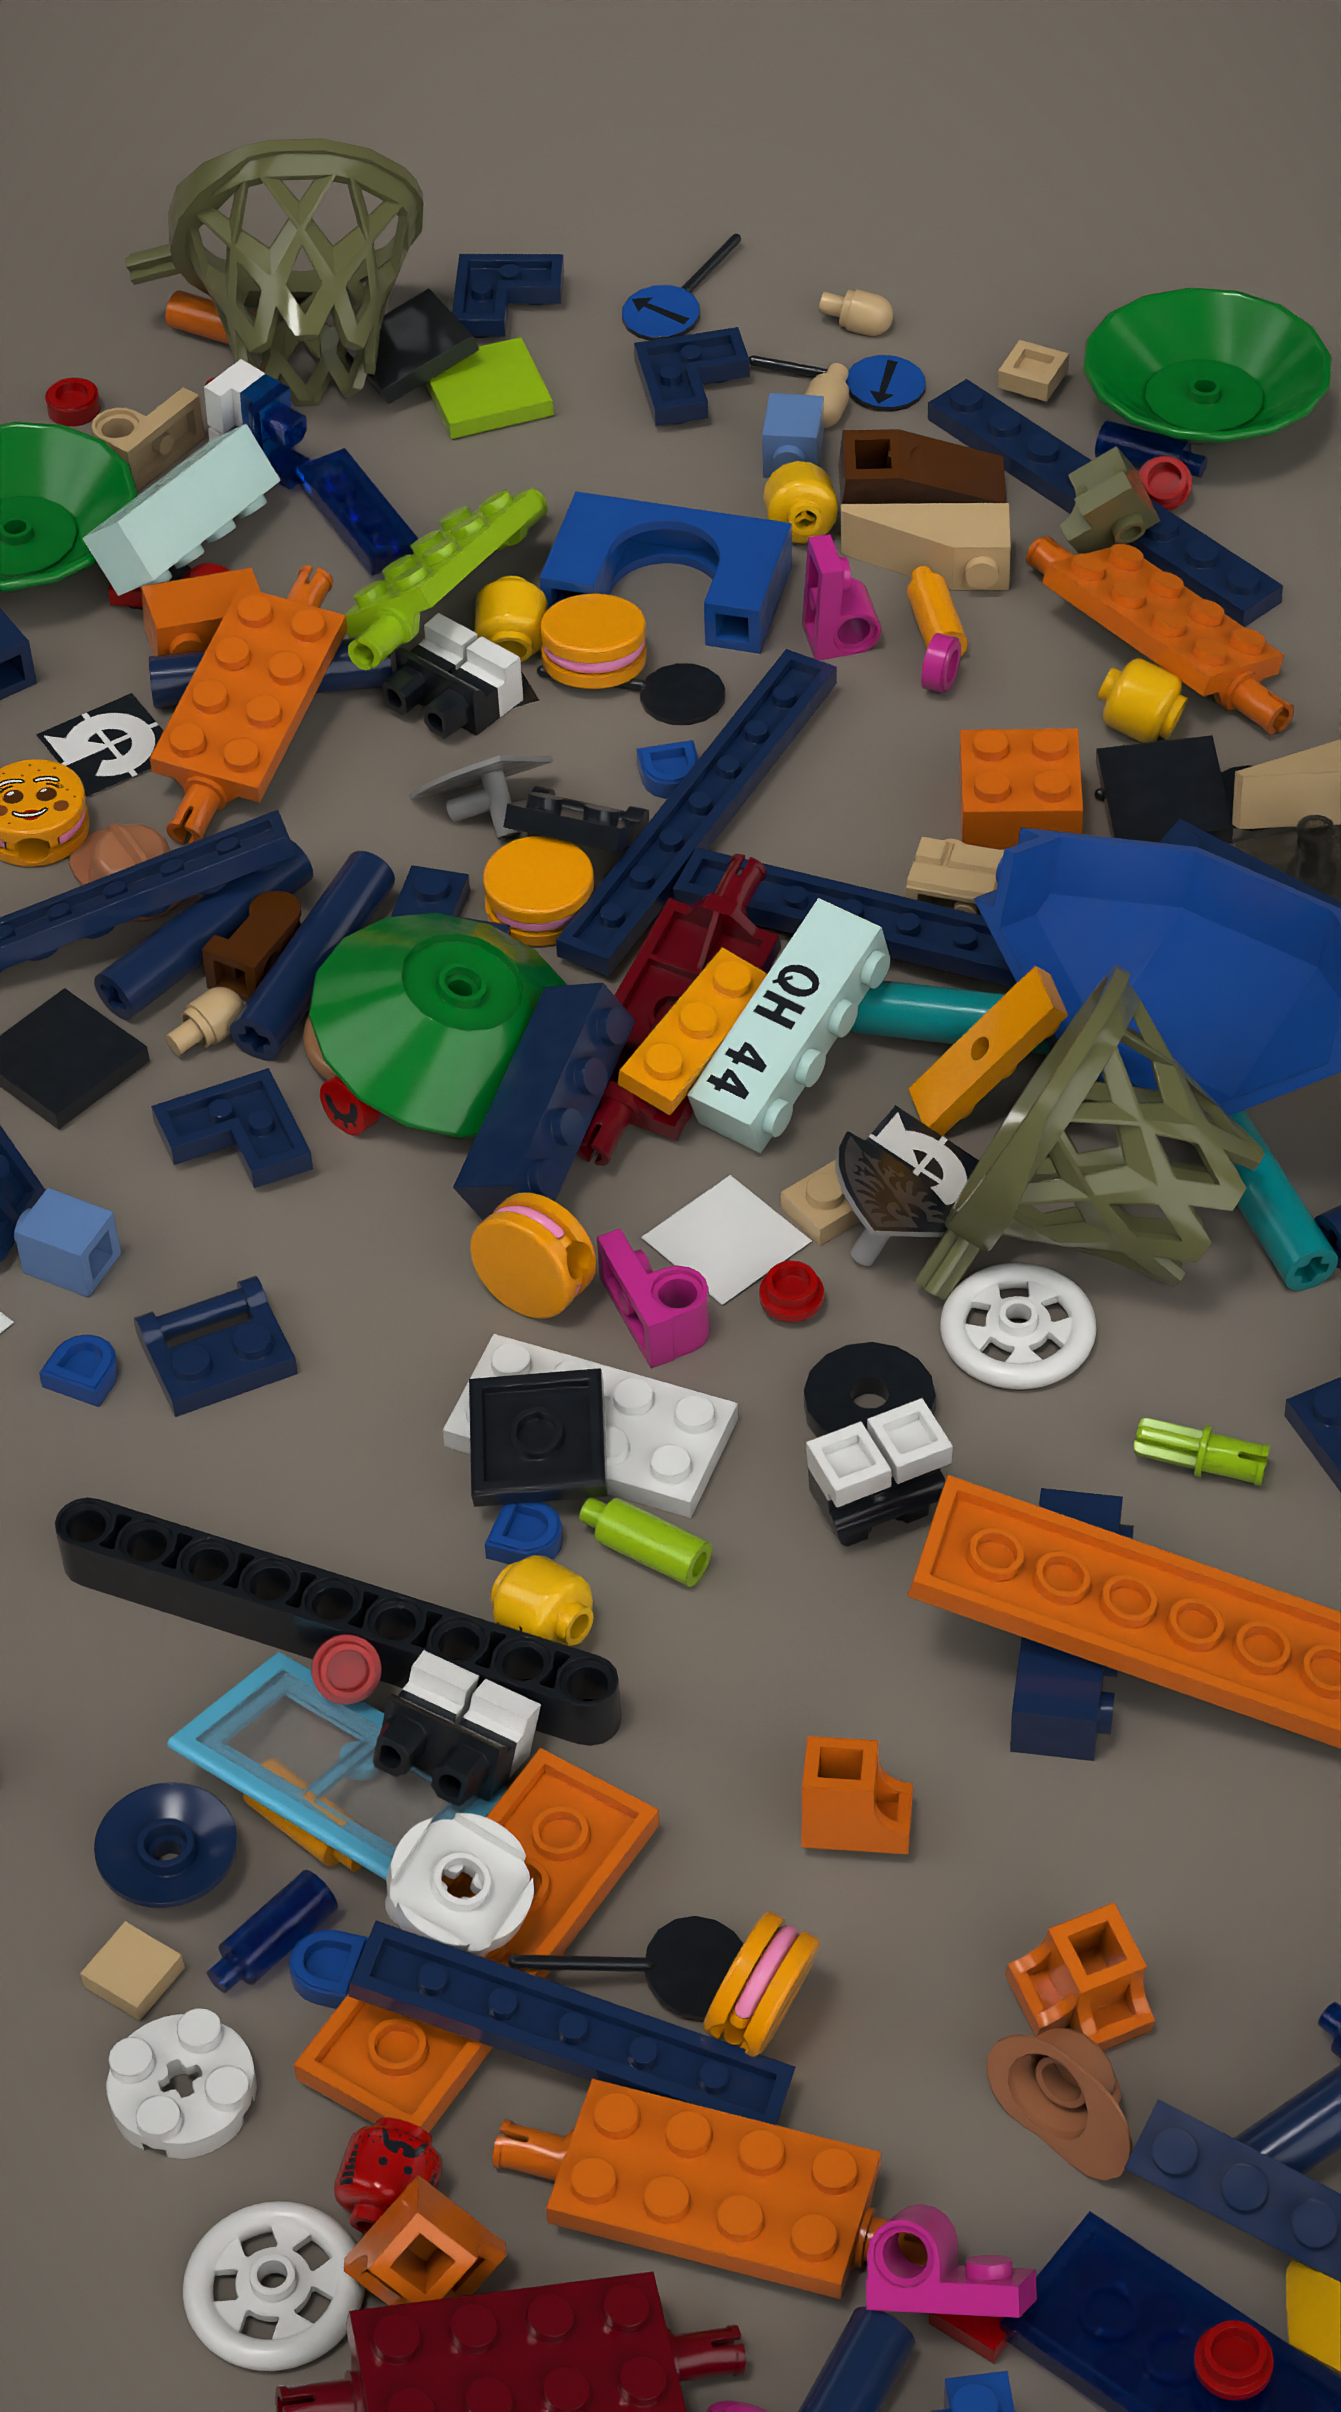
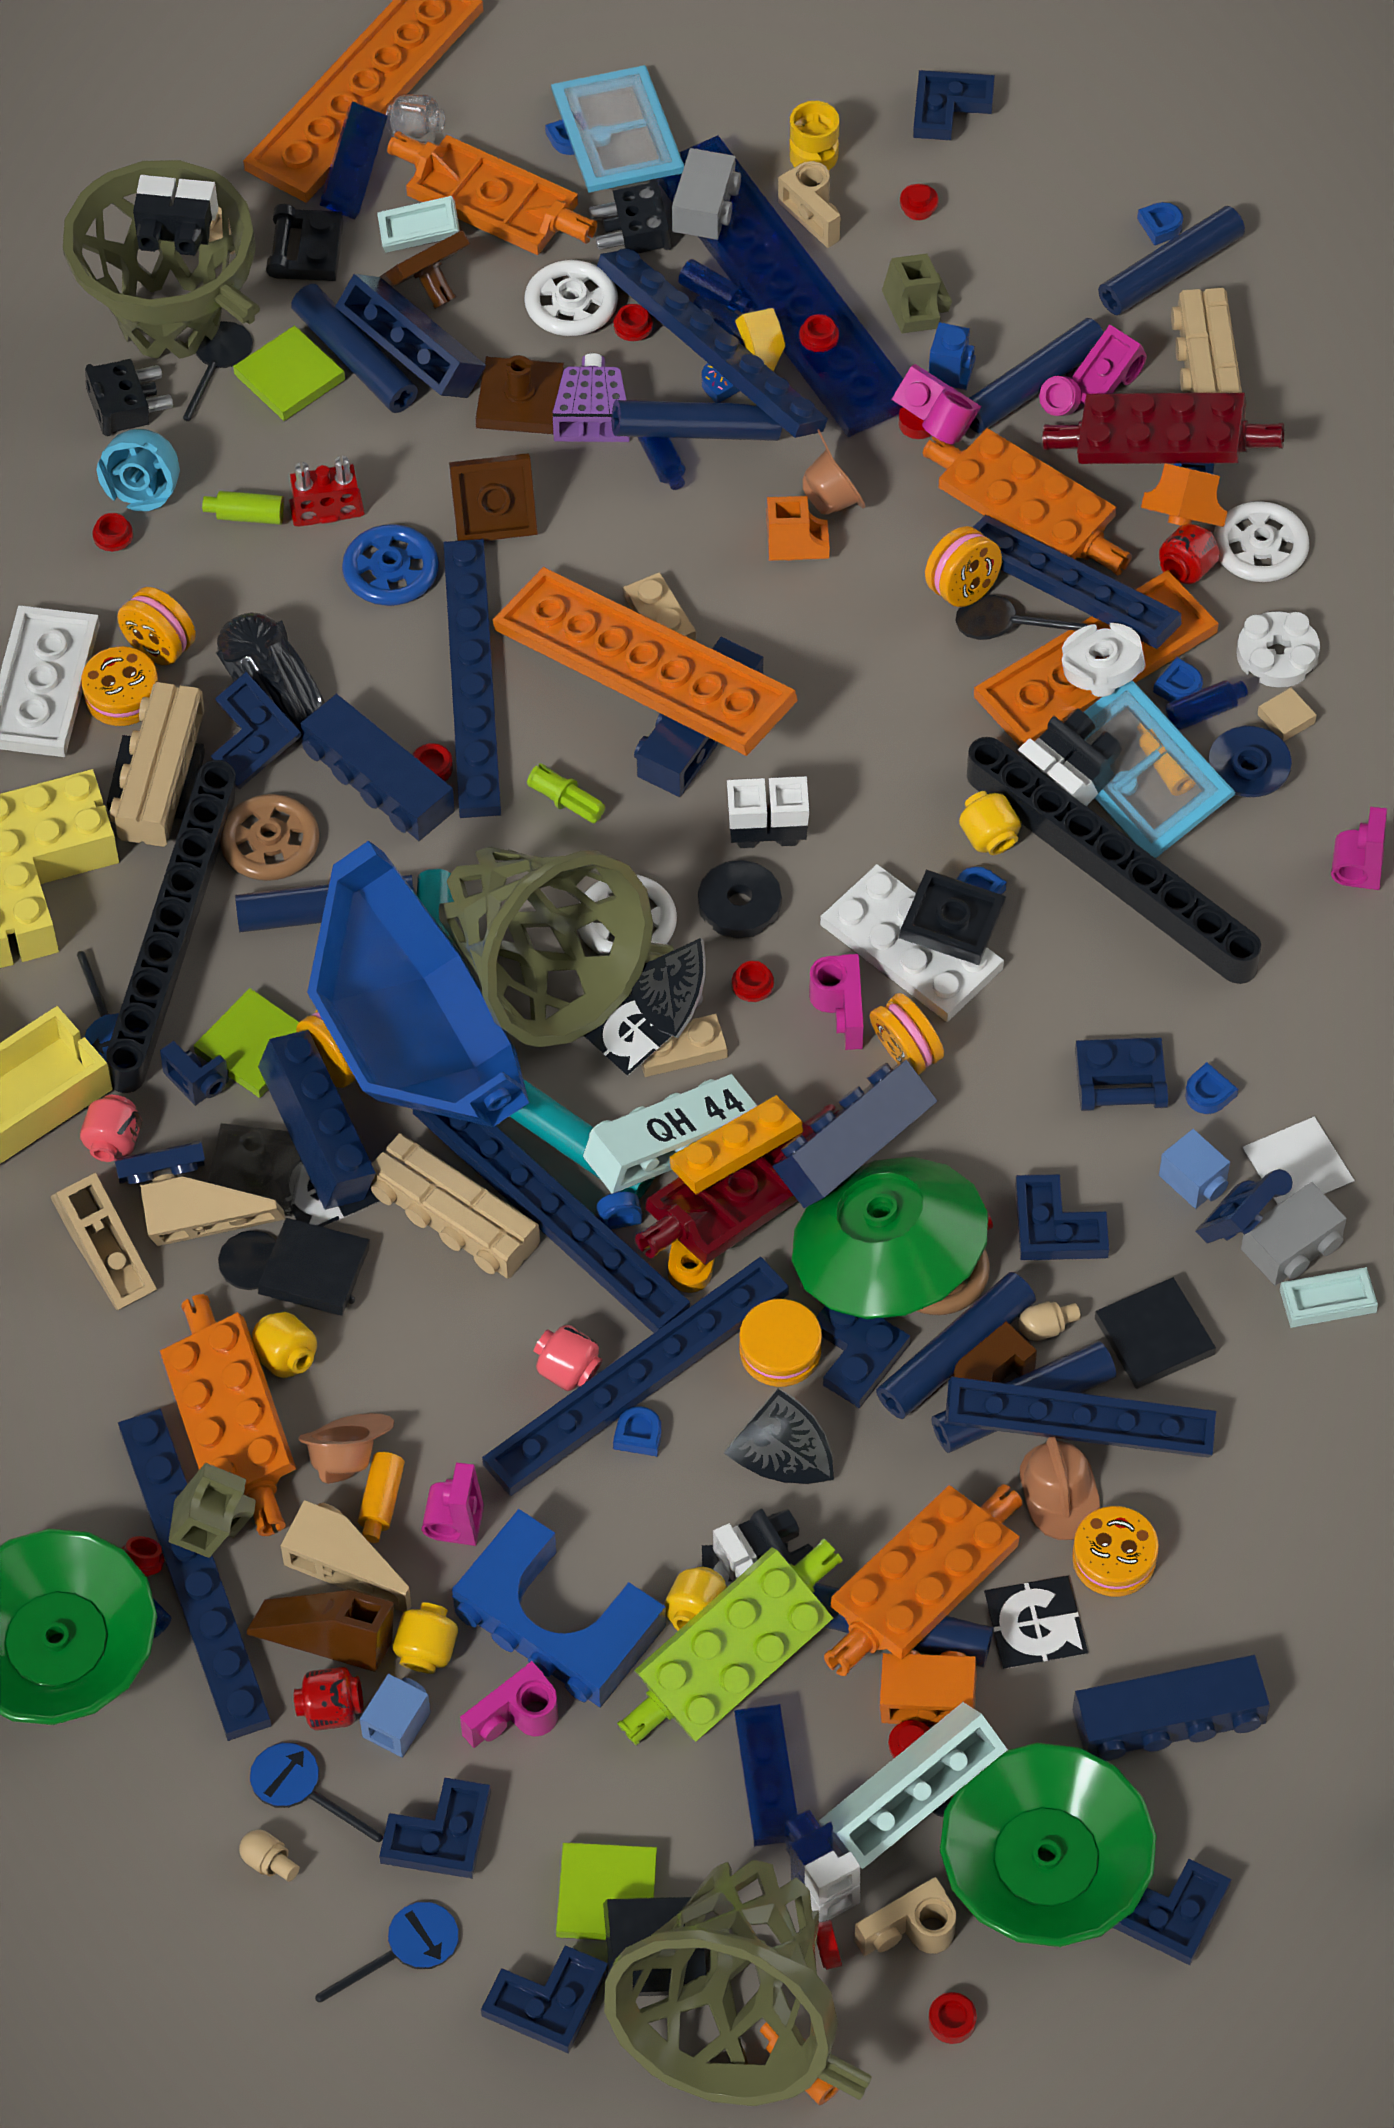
camera: 160 degrees left, 10 degrees up
red plate [311,1634,381,1705] -> none
black plate [503,786,649,852] -> none
black piece [537,663,725,725] -> none
light orange head [540,594,647,689] -> none
lime cylinder [579,1497,712,1587] -> none
white sticker [641,1175,812,1305] -> none
orange brick [801,1736,913,1854] -> none
tan cylinder [804,363,849,429] -> none
light orange tile [908,966,1068,1136] -> none
dark pink tile [921,633,961,693] -> none
orange brick [959,728,1083,850] -> none
tan plate [997,340,1069,402] -> none
none -> red head [294,1667,364,1731]
none -> nougat piece [298,1413,394,1484]
none -> dark pink plate [460,1661,558,1748]
none -> coral head [533,1325,602,1391]
none -> tan plate [623,572,696,641]

